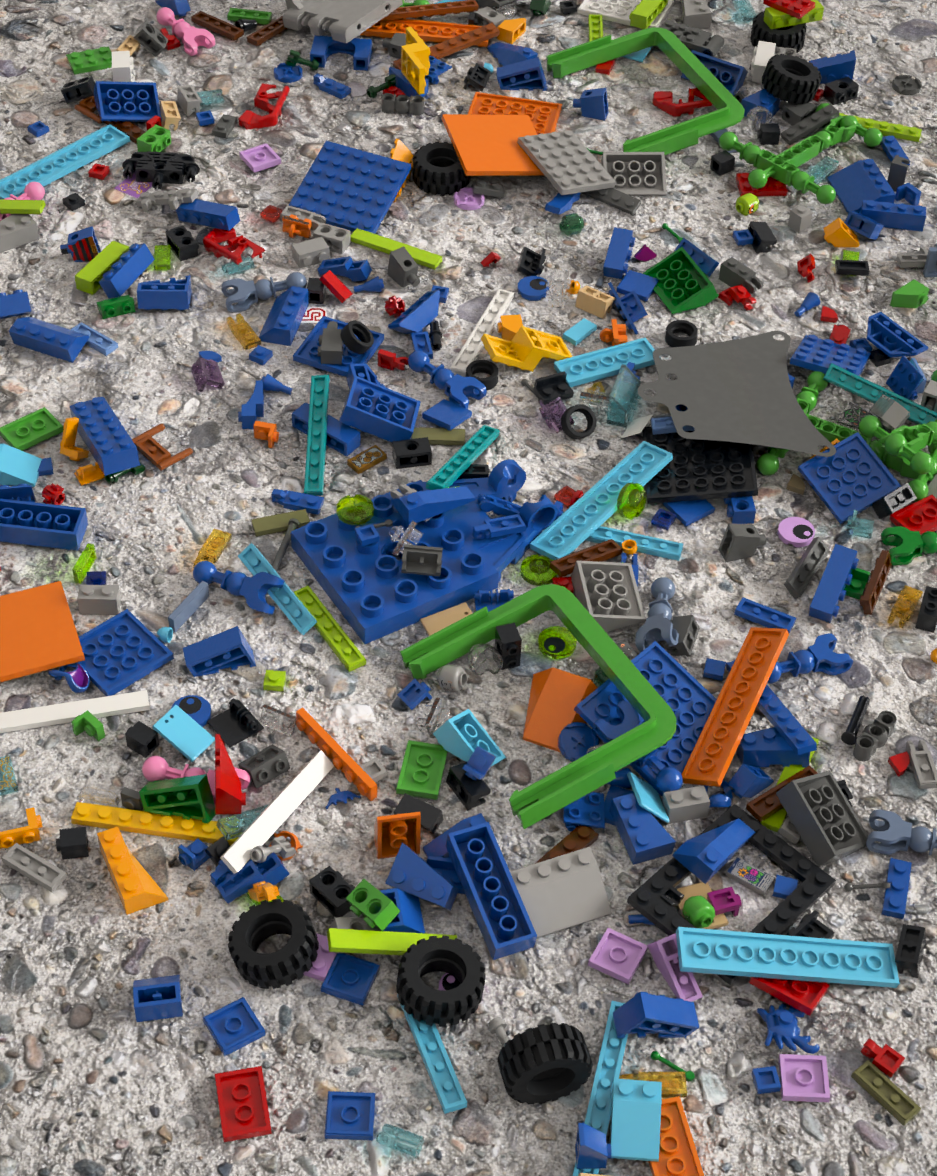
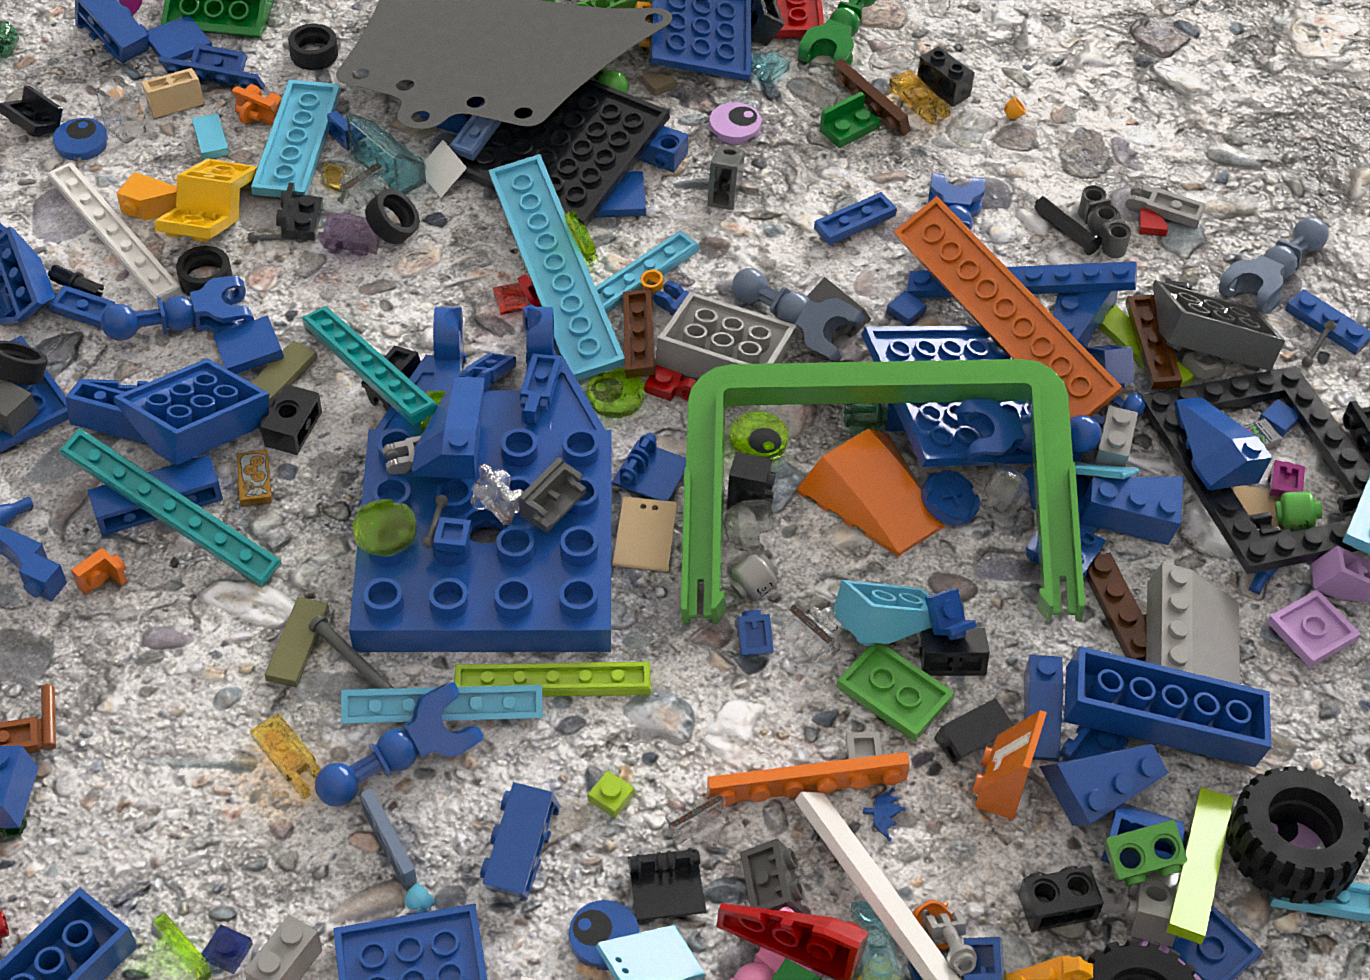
camera: 60 degrees left, 5 degrees up
blue hinge [271,489,324,515] -> none
red plate [378,349,408,371] -> none
clear blue plate [651,508,676,531] -> none
dark grey plate [784,537,829,599] -> none
blue brick [809,544,859,623] -> none

